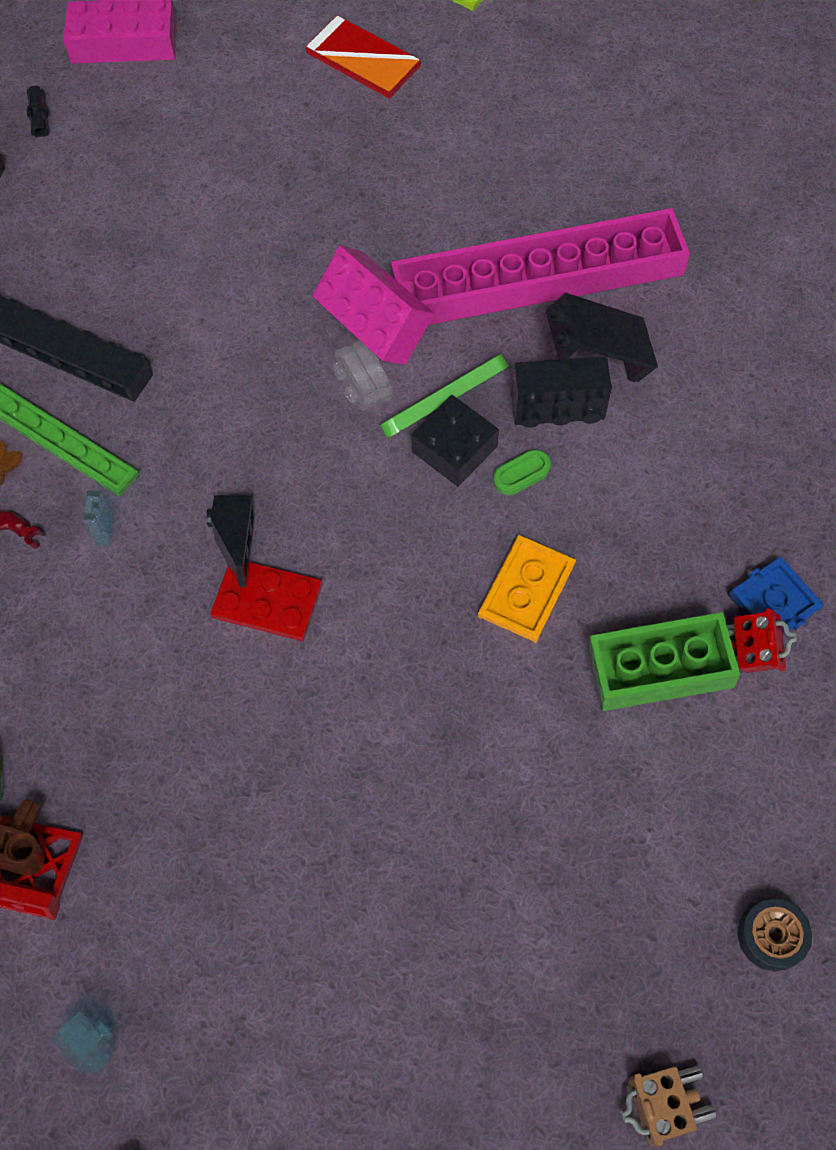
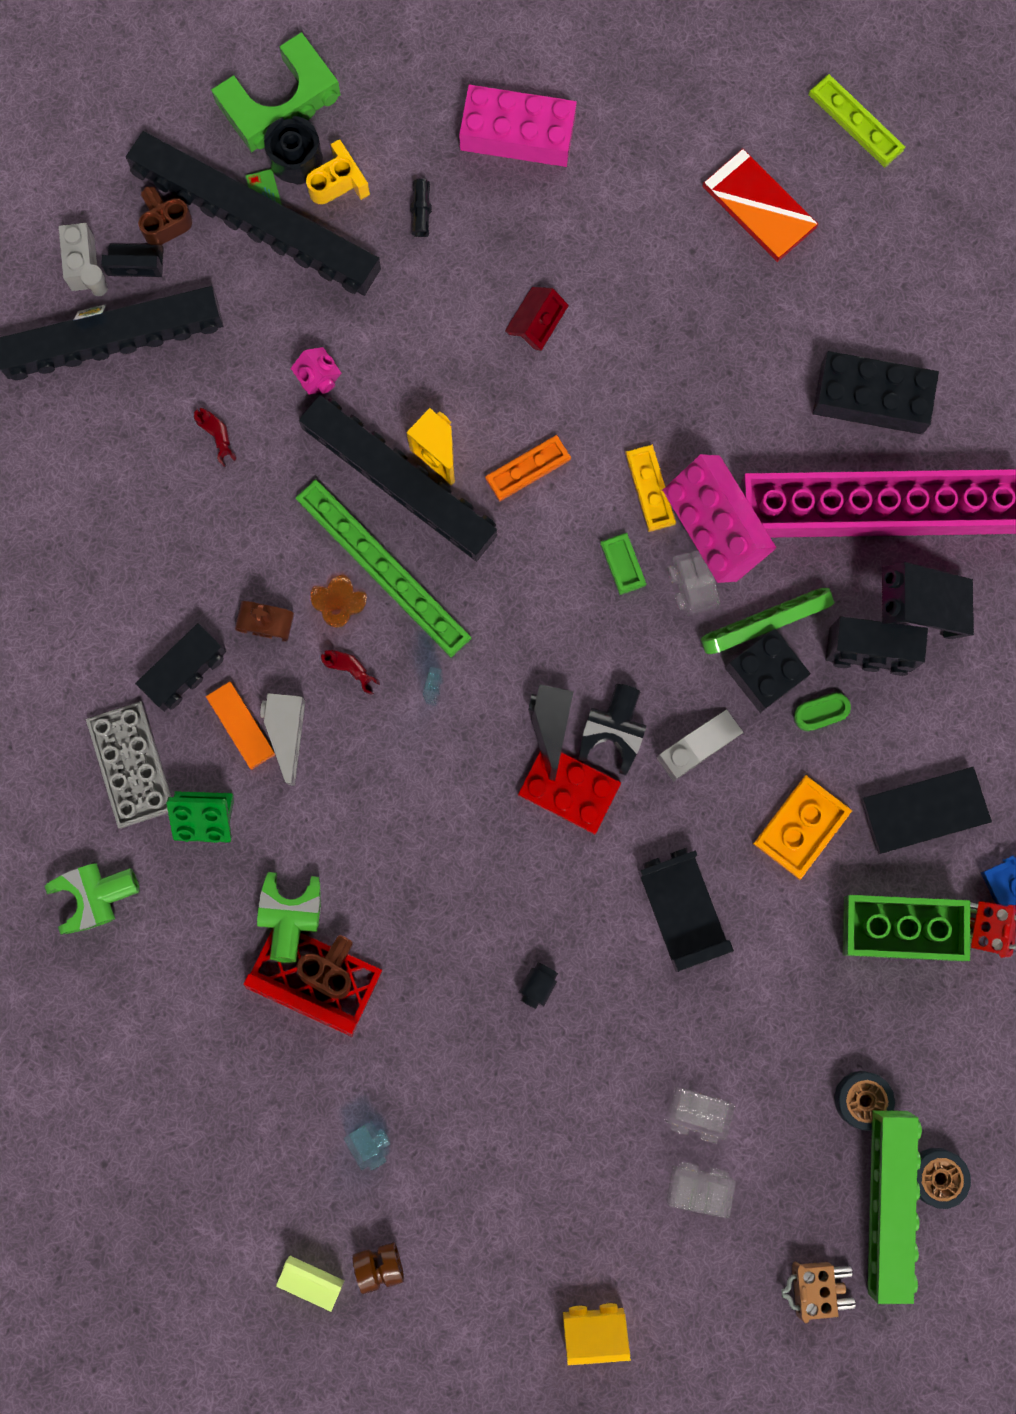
camera: 10 degrees right, 15 degrees up
none -> yellow slope [407,408,455,486]
none -> orange tile [485,435,571,502]
none -> dark red panel [505,287,569,351]
none -> black brick [518,962,558,1009]
none -> black connector [578,683,647,776]
none -> bright green tile [600,533,647,595]
none -> yellow tile [625,444,676,532]
none -> black panel [639,848,734,972]
none -> light grey slope [657,709,744,782]
none -> clear brick [665,1086,735,1144]
none -> clear brick [666,1162,736,1219]
none -> black brick [813,351,939,435]
none -> wheel [834,1071,895,1131]
none -> black tile [861,766,992,855]
none -> bright green brick [868,1110,922,1304]

